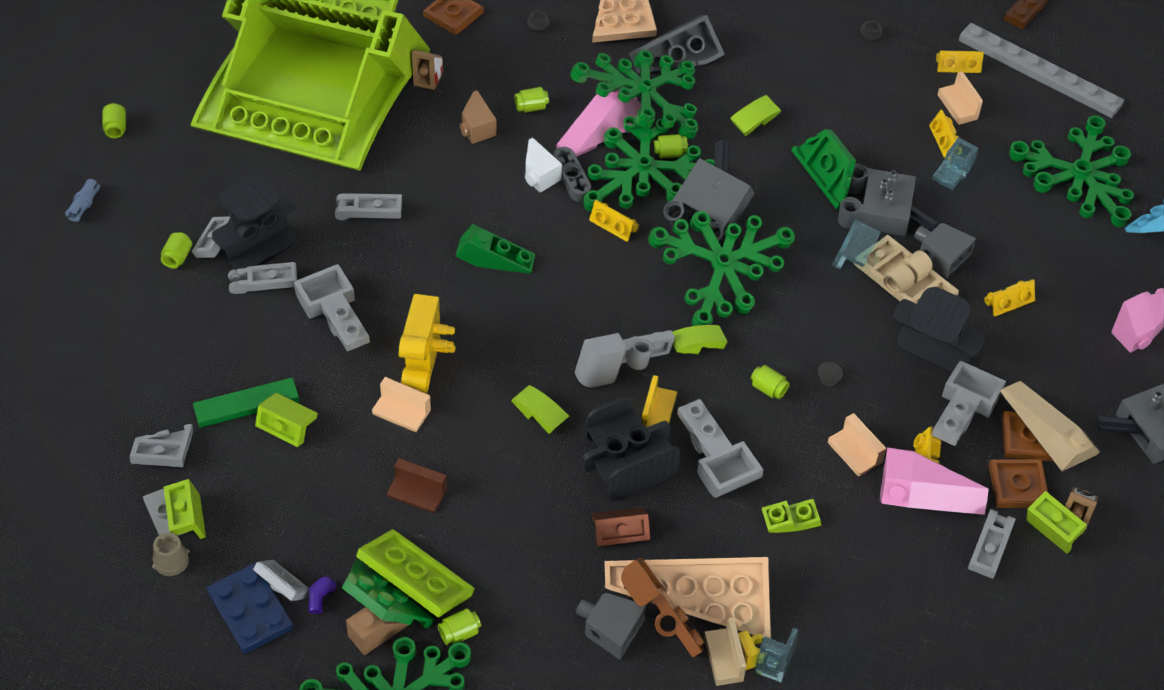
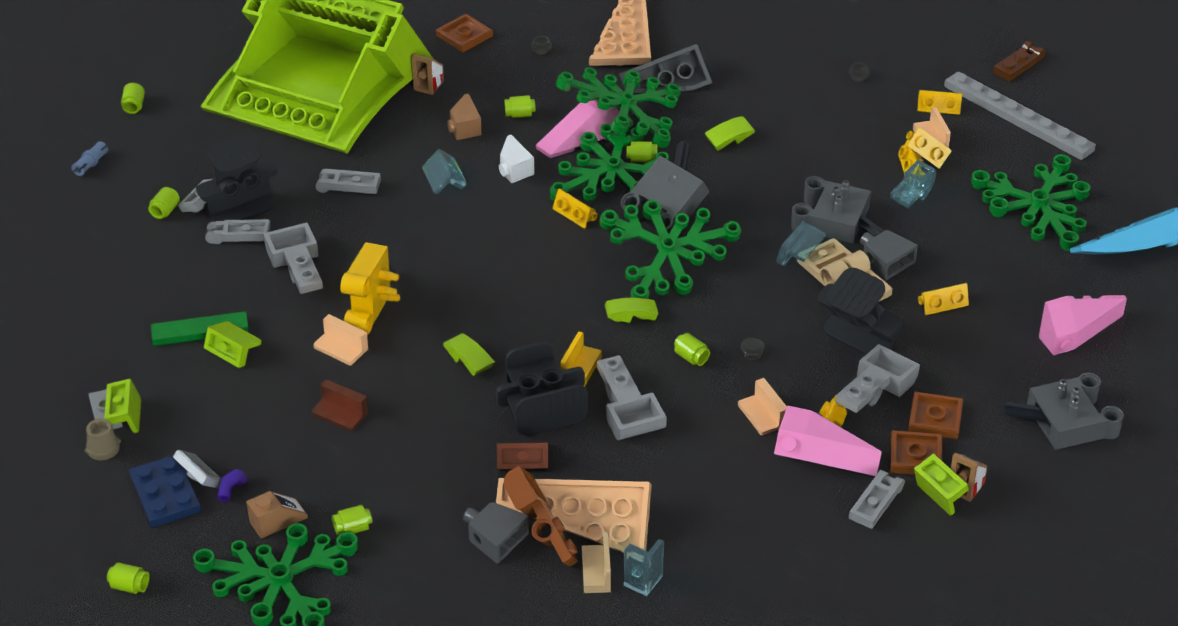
camera: 10 degrees right, 10 degrees down
light grey wing [130,424,193,467] -> none
green wing [342,559,435,628] -> none
lime plate [356,529,474,617] -> none
green slope [456,224,535,274] -> none
dark grey beam [554,147,591,202] -> none
light grey plate [574,330,675,387] -> none
yellow tile [738,630,768,670] -> none
lime slope [762,499,822,533] -> none
green wing [791,129,856,209] -> none
tan wedge [1000,381,1100,471] -> none
none -> clear light blue panel [422,149,467,194]
none -> yellow hinge [906,127,952,169]

